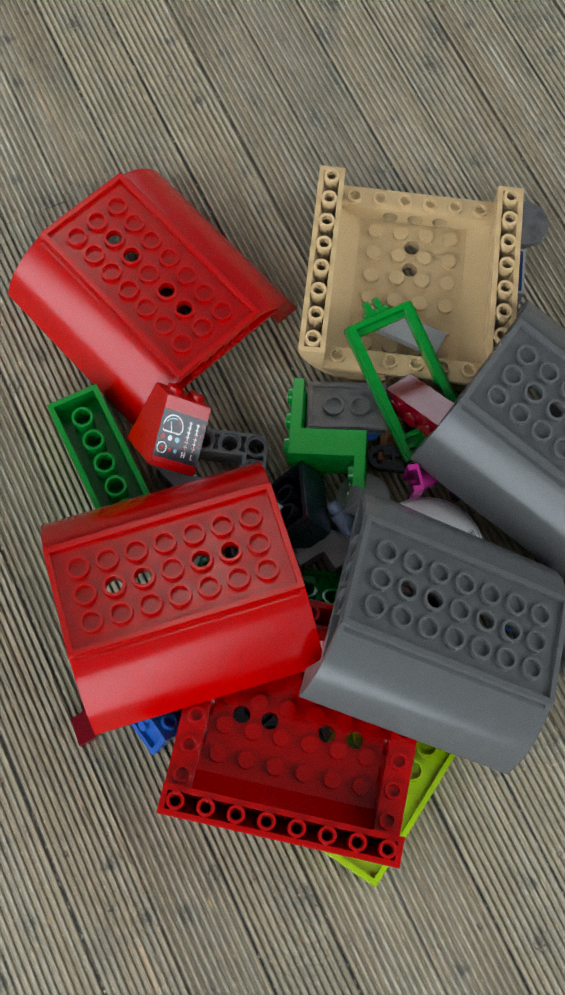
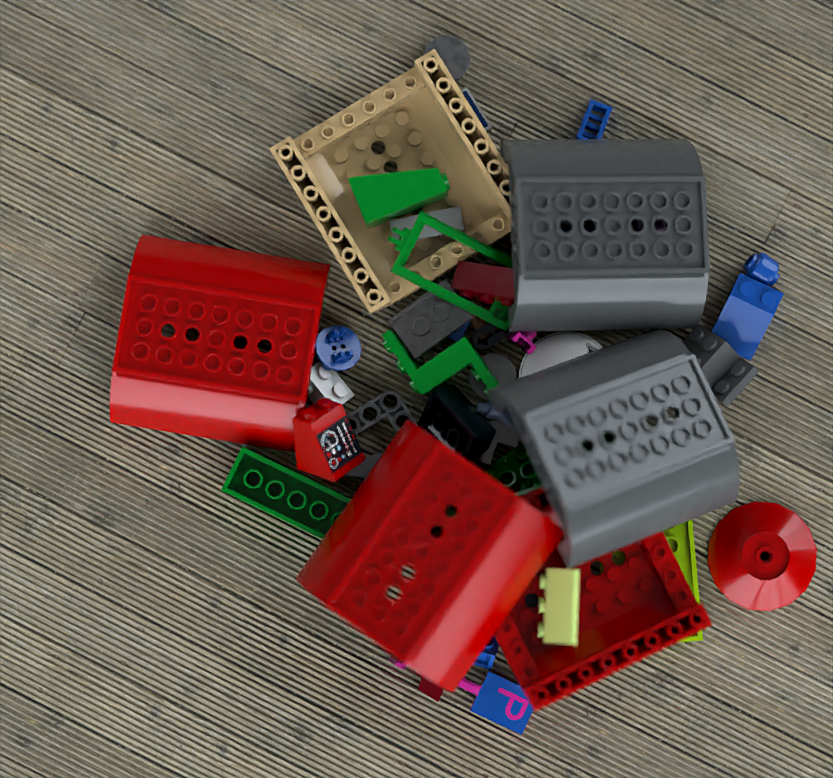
camera: 30 degrees left, 15 degrees up
none -> white bracket [308,362,354,405]
none -> blue plate [315,325,361,371]
none -> green slope [348,168,450,229]
none -> blue piece [389,656,534,735]
none -> yellowish green slope [538,568,579,645]
none -> red dish [707,501,817,611]

